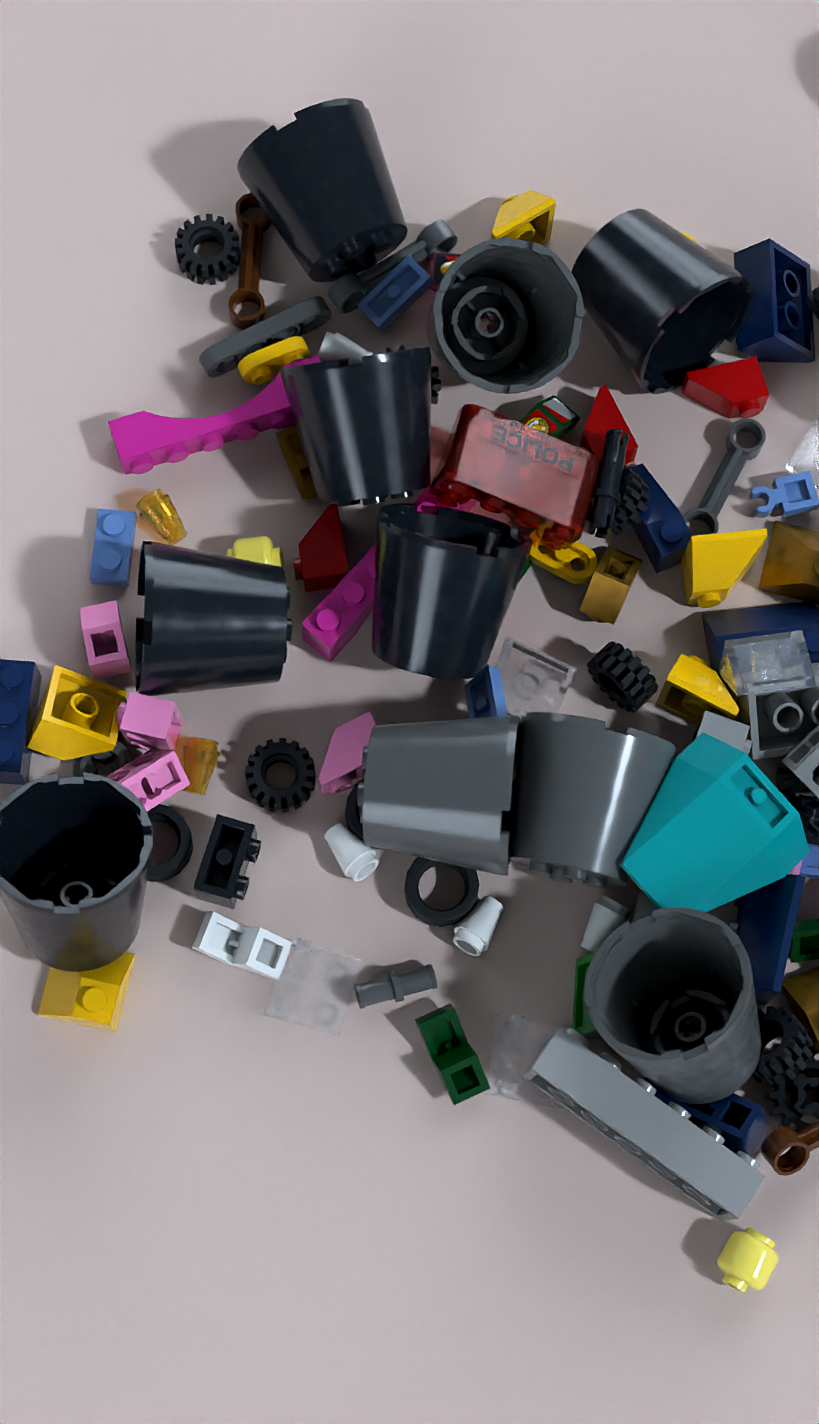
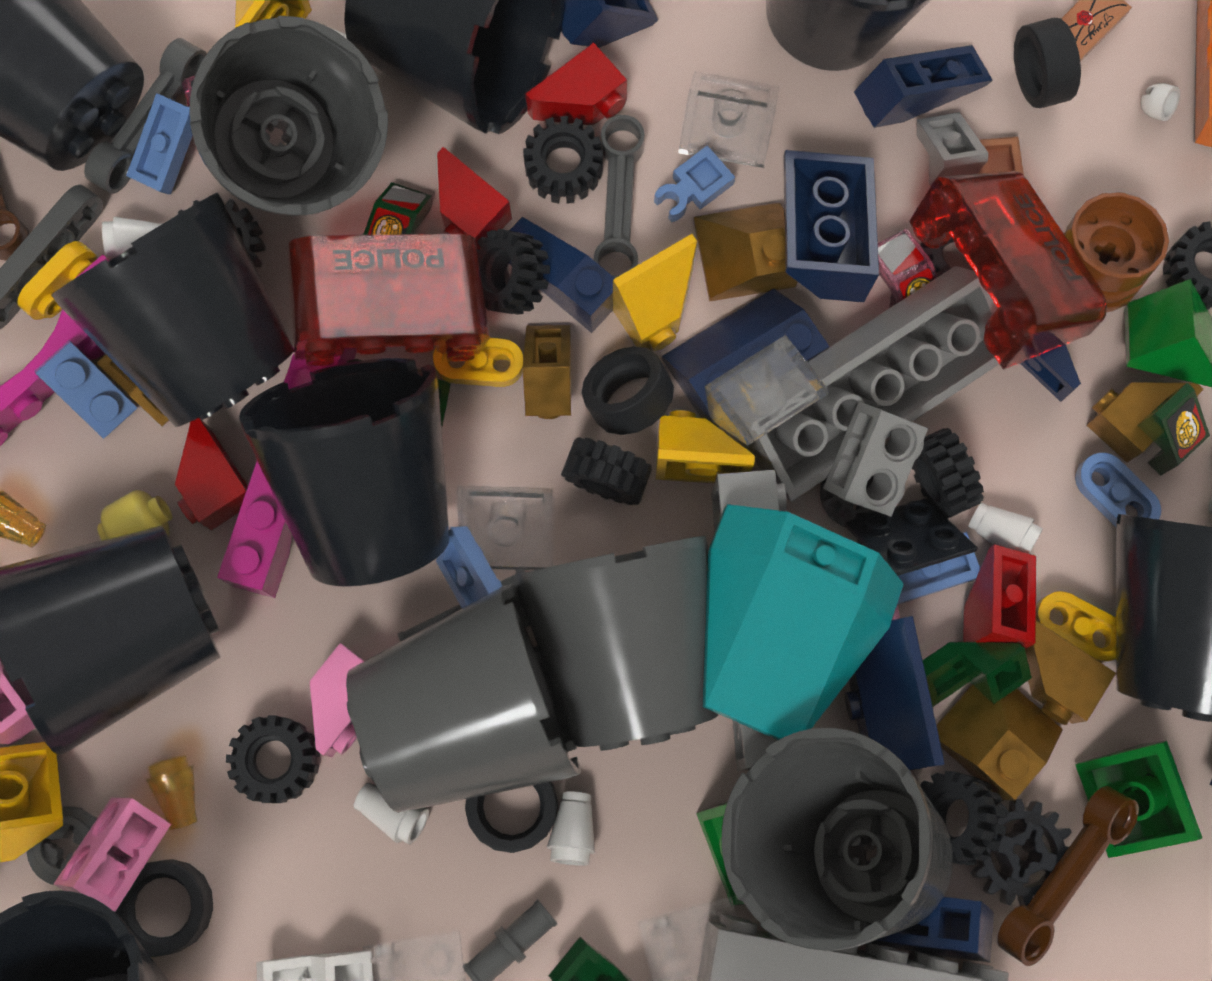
camera: 20 degrees left, 5 degrees up
bright pink brick [116,692,183,751] -> none
black brick [193,814,262,909] -> none
white cone [580,896,630,953] -> none
black pin [588,429,629,538] -> none
none -> medium blue plate [35,340,138,439]
none -> black tyre [523,116,603,204]
none -> black tyre [581,346,674,435]

